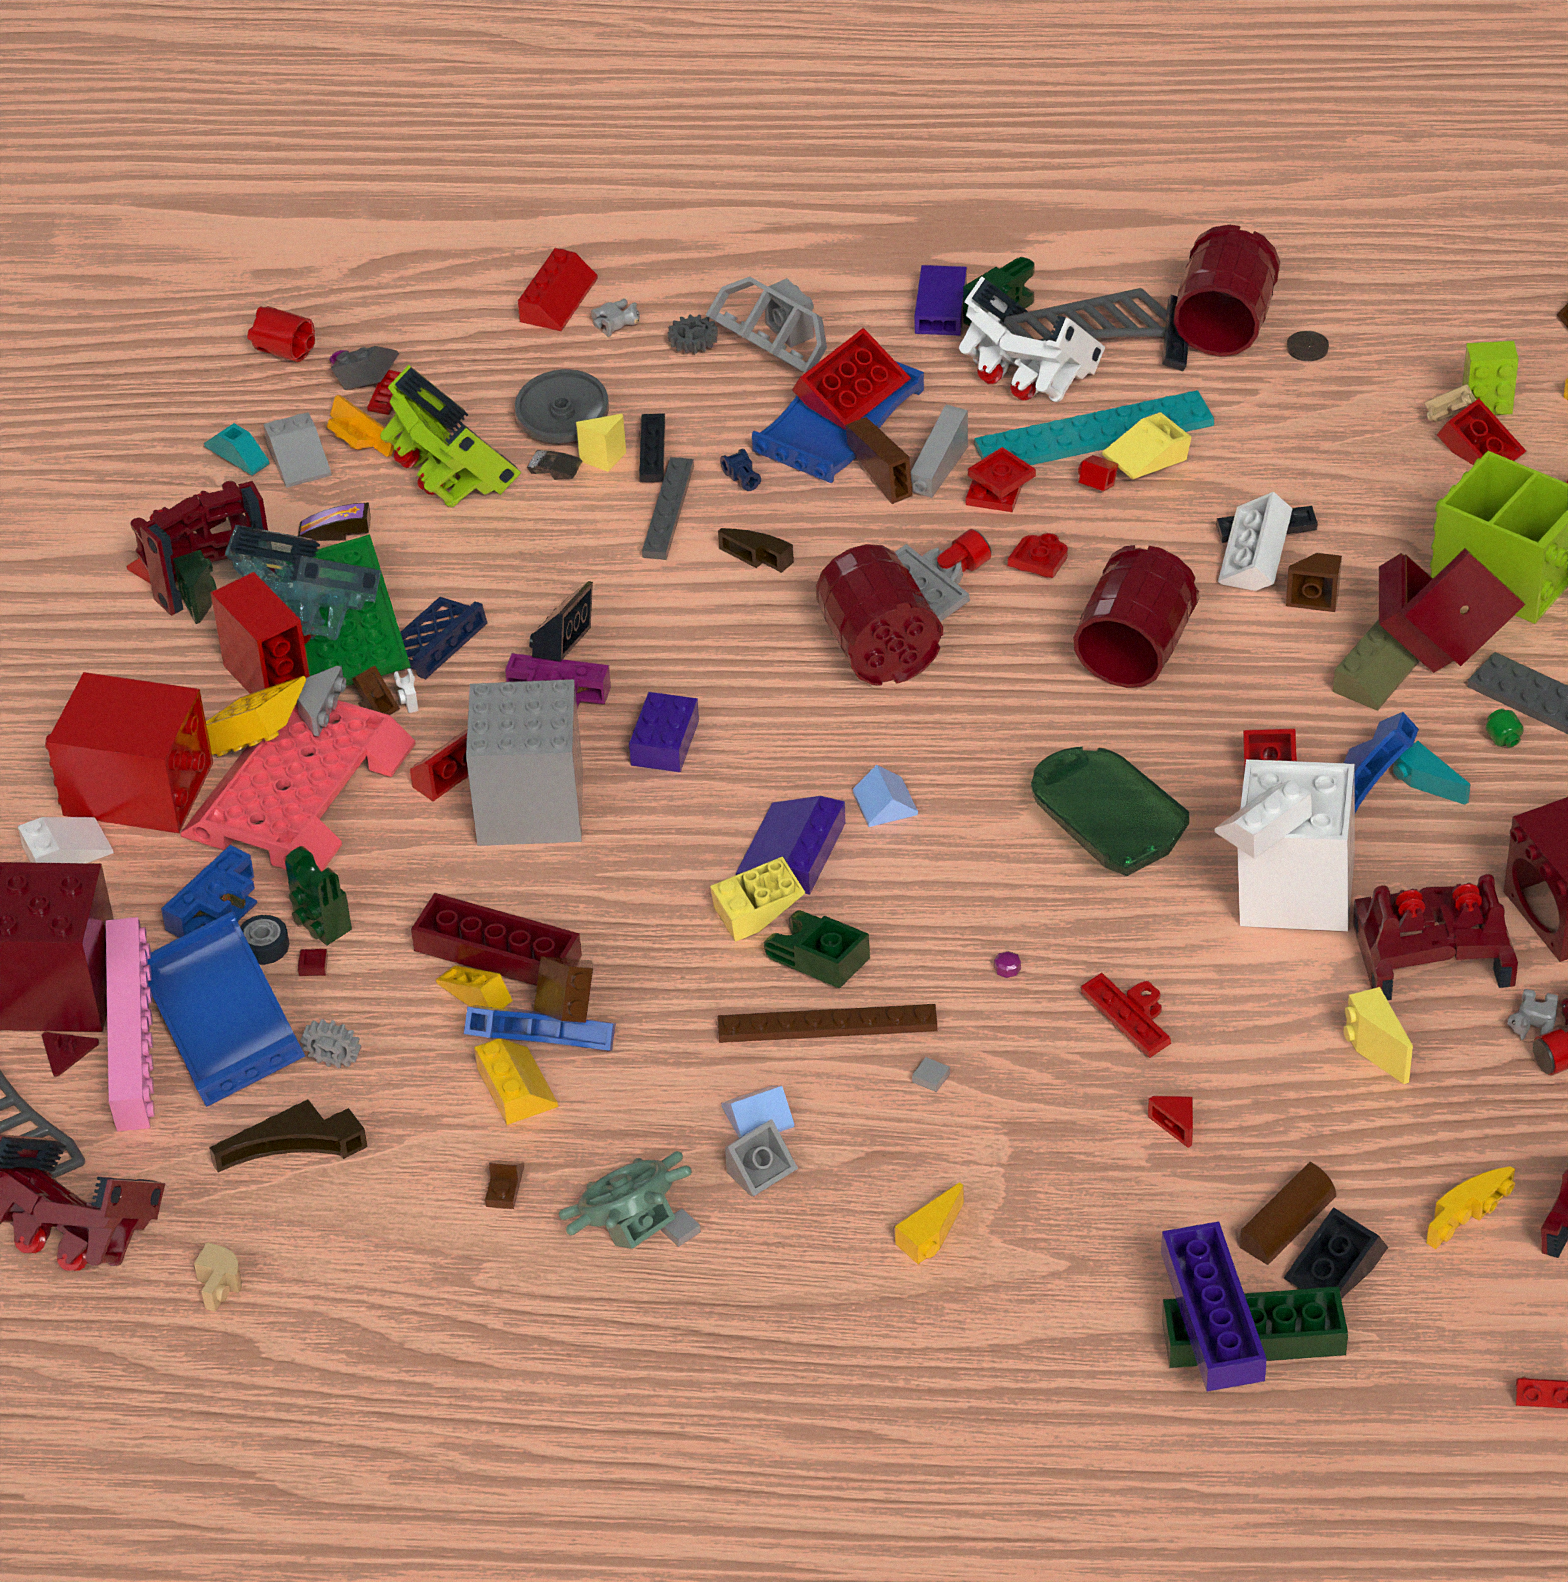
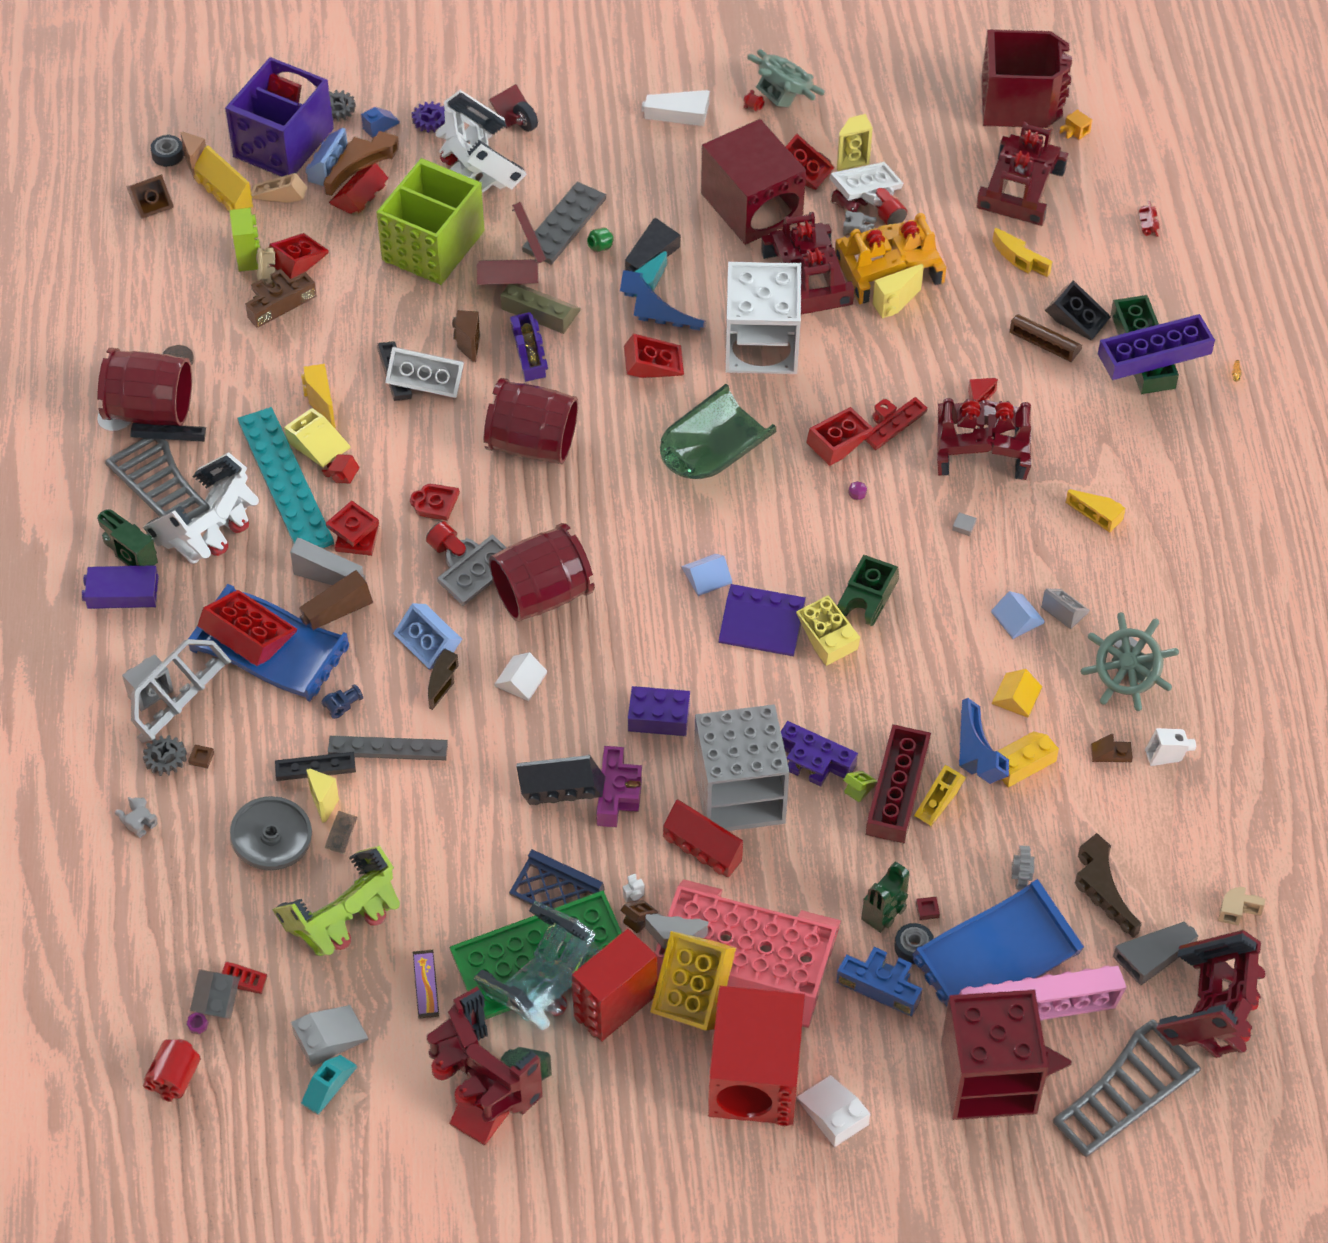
camera: 100 degrees left, 10 degrees up
light orange bracket [327,395,394,457] -> none
red slope [518,248,598,331] -> none
reddish brown slope [534,956,593,1023] -> none
reddish brown plate [718,1004,938,1043] -> none
white slope [1215,780,1312,859] -> none
none -> reddish brown tile [188,745,214,769]
none -> reddish brown piece [245,269,317,328]
none -> yellow slope [301,363,336,428]
none -> light blue slope [393,603,462,669]
none -> white slope [494,652,547,701]
none -> dark purple piece [510,312,548,382]
none -> black slope [625,217,681,272]
none -> dark purple piece [781,721,858,787]
none -> red slope [806,407,874,466]
none -> light orange container [835,213,946,305]
none -> lime slope [843,771,877,802]
none -> dark red container [937,398,1031,480]
none -> yellow slope [992,669,1042,718]
none -> dark grey slope [1113,922,1198,985]
none -> white torso [1145,728,1196,766]
none -> clear yellow piece [1232,360,1242,382]

